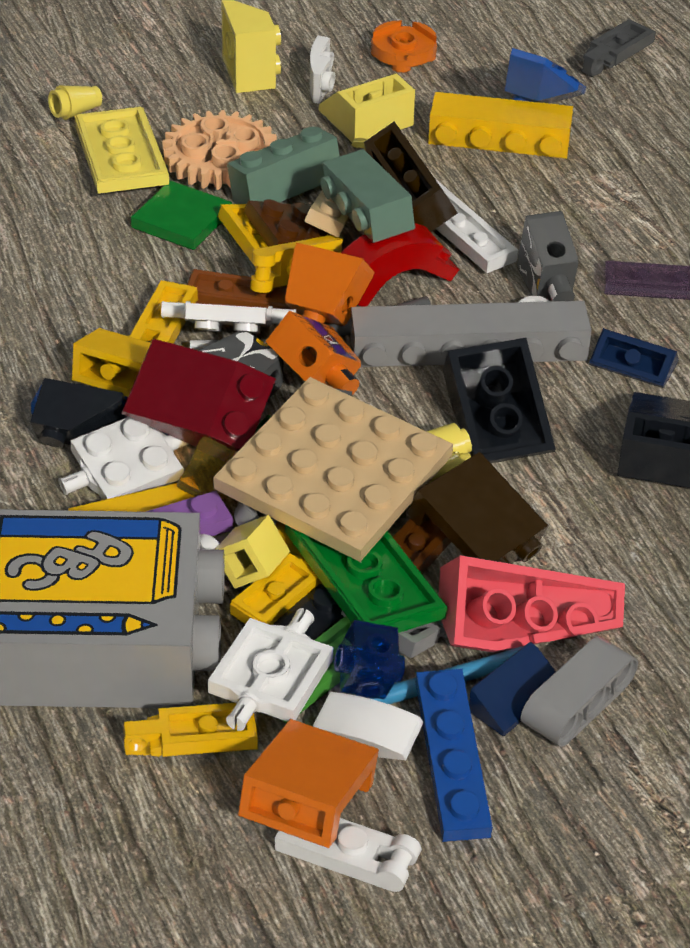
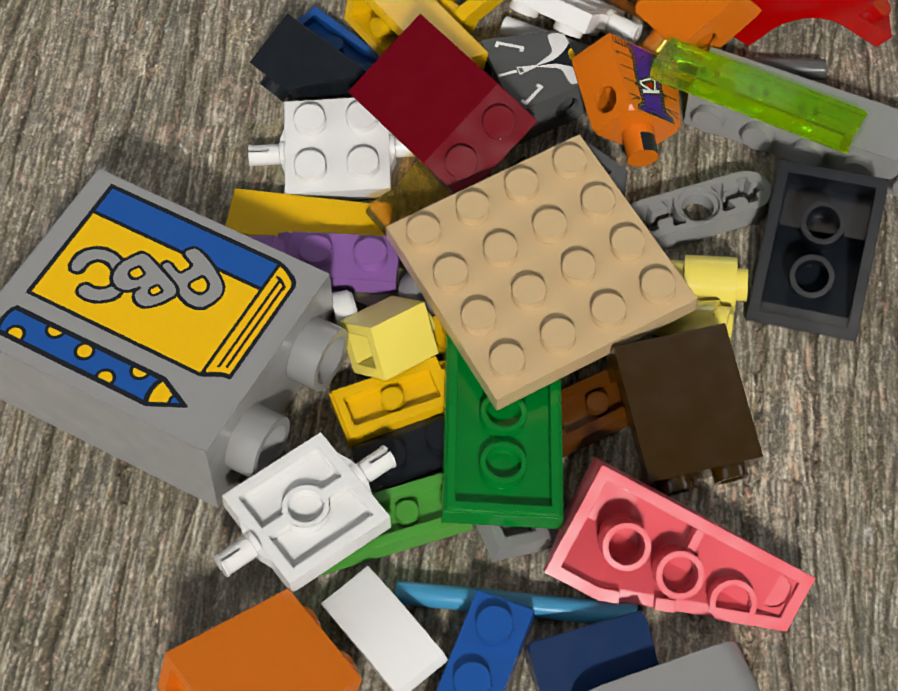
camera: 30 degrees right, 15 degrees up
yellow hinge [123,703,258,757] -> none
clear blue brick [334,620,405,699] -> none
none -> light grey beam [631,171,772,250]
none -> clear neon green tile [649,38,868,154]

